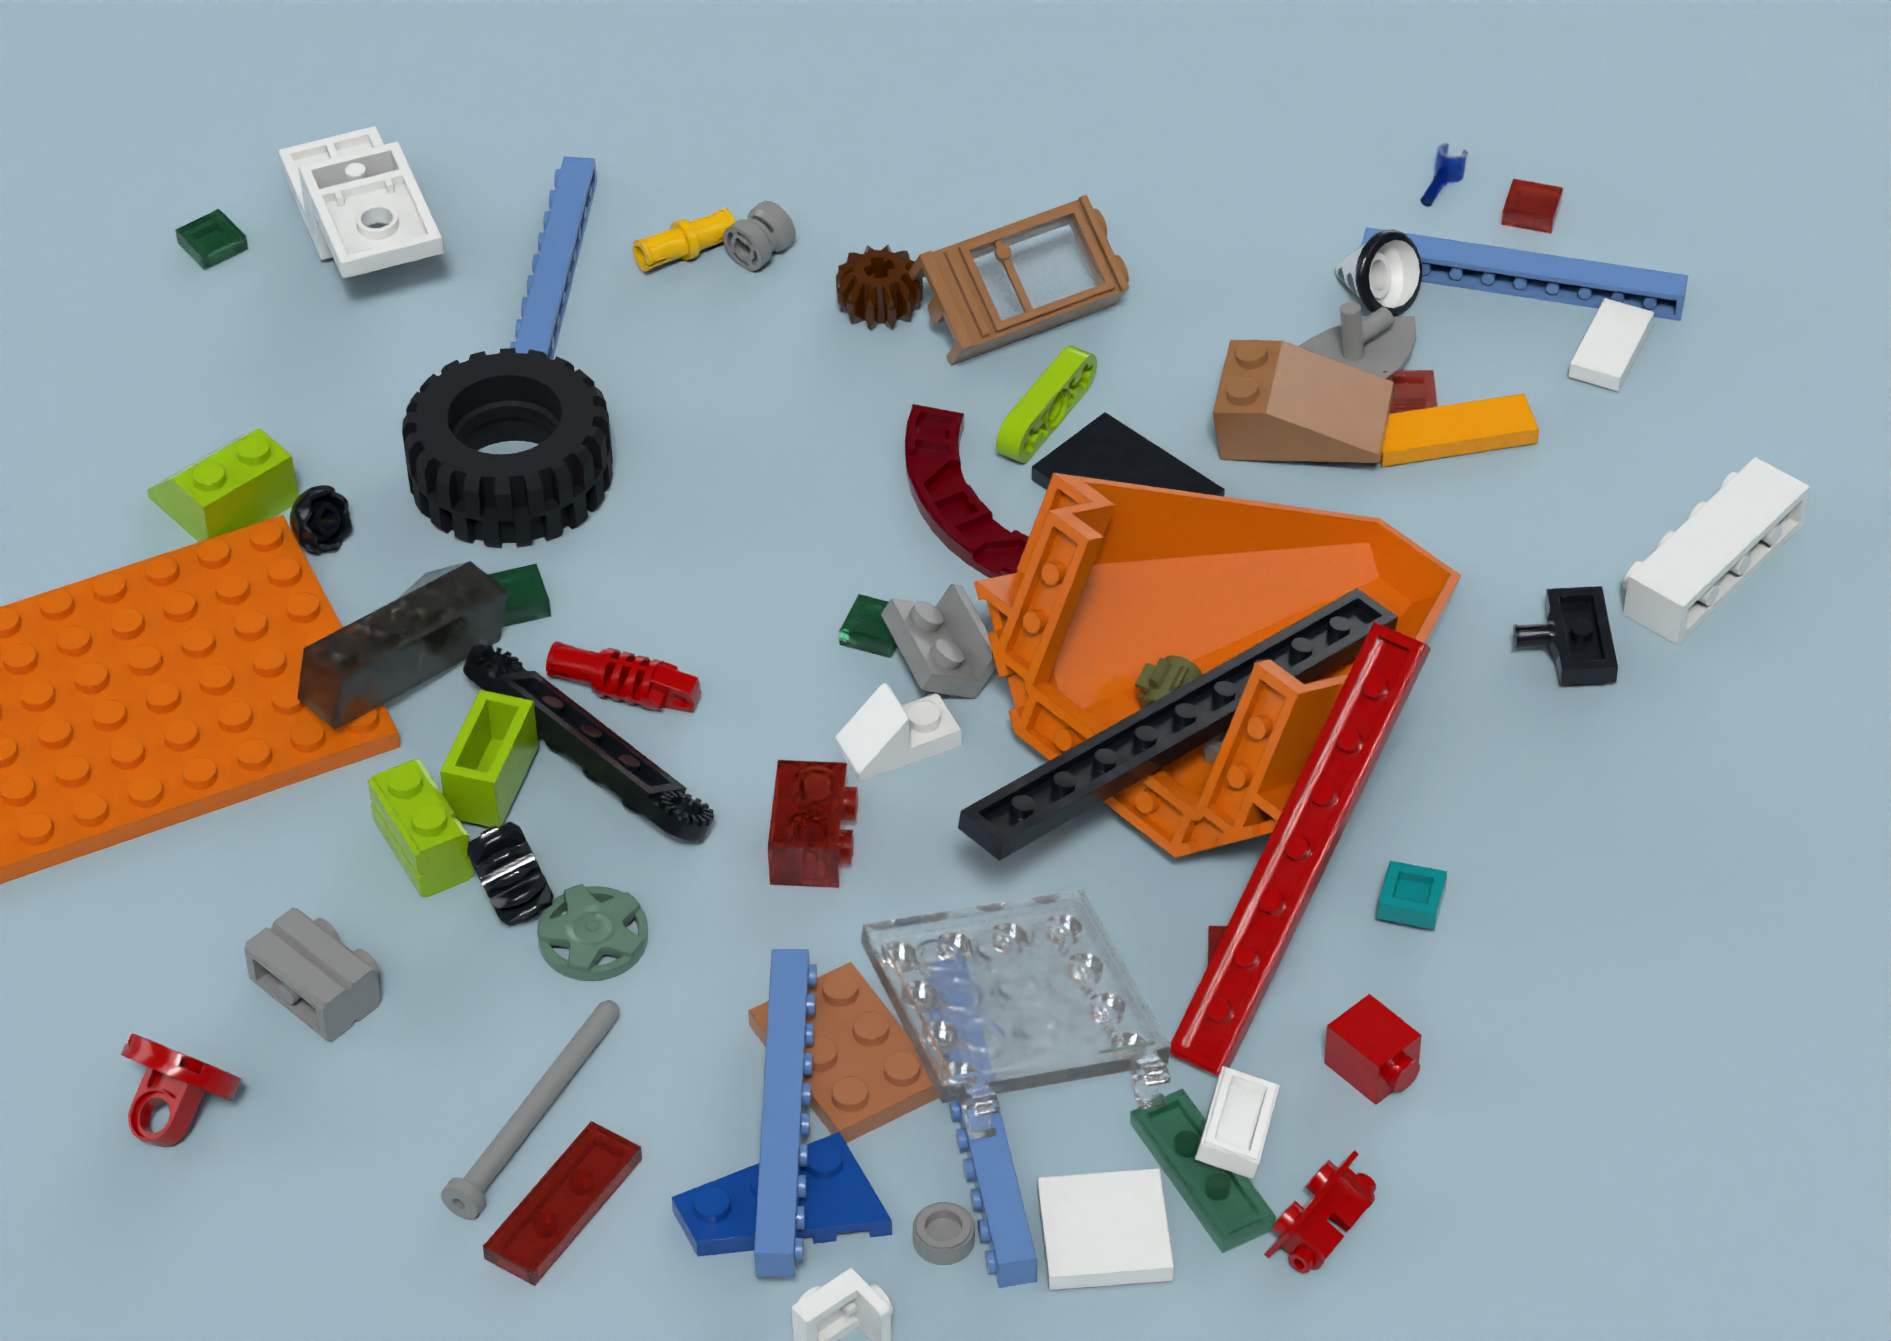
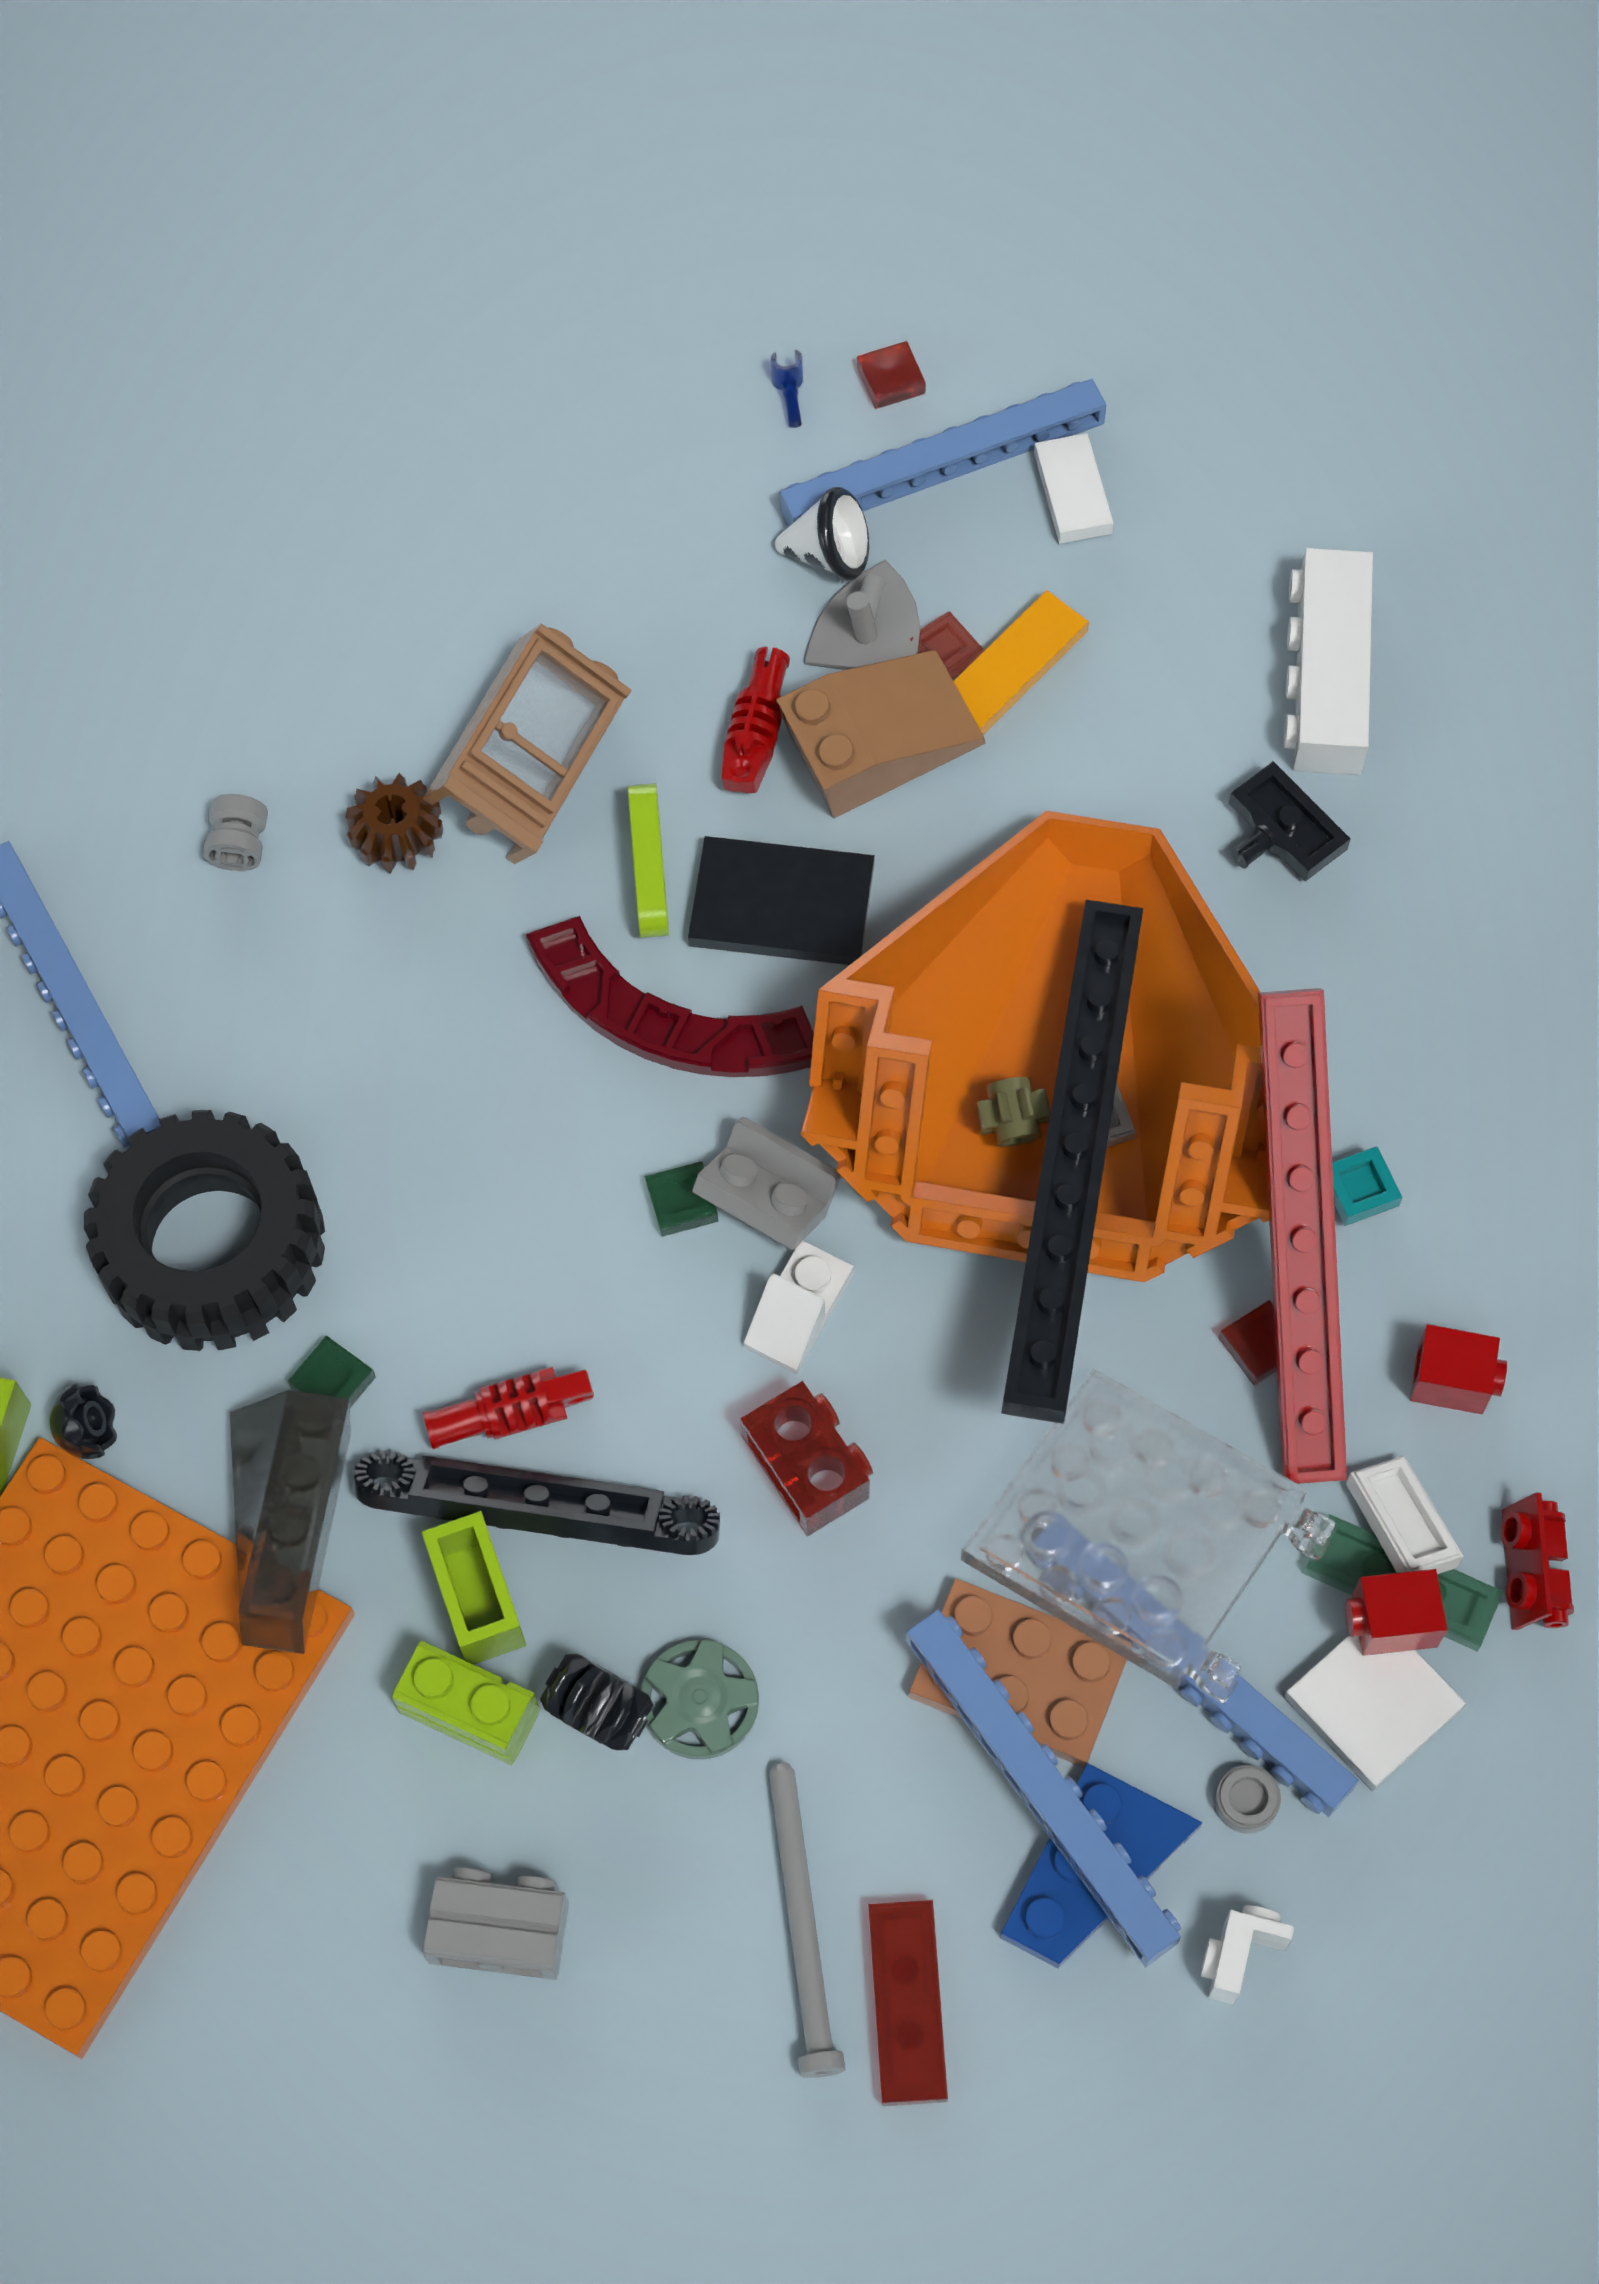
camera: 35 degrees left, 20 degrees up
red tile [121,1033,242,1147] -> none
yellow pin [632,208,736,272] -> none
none -> red hinge [721,647,790,793]
none -> red brick [1345,1569,1448,1656]

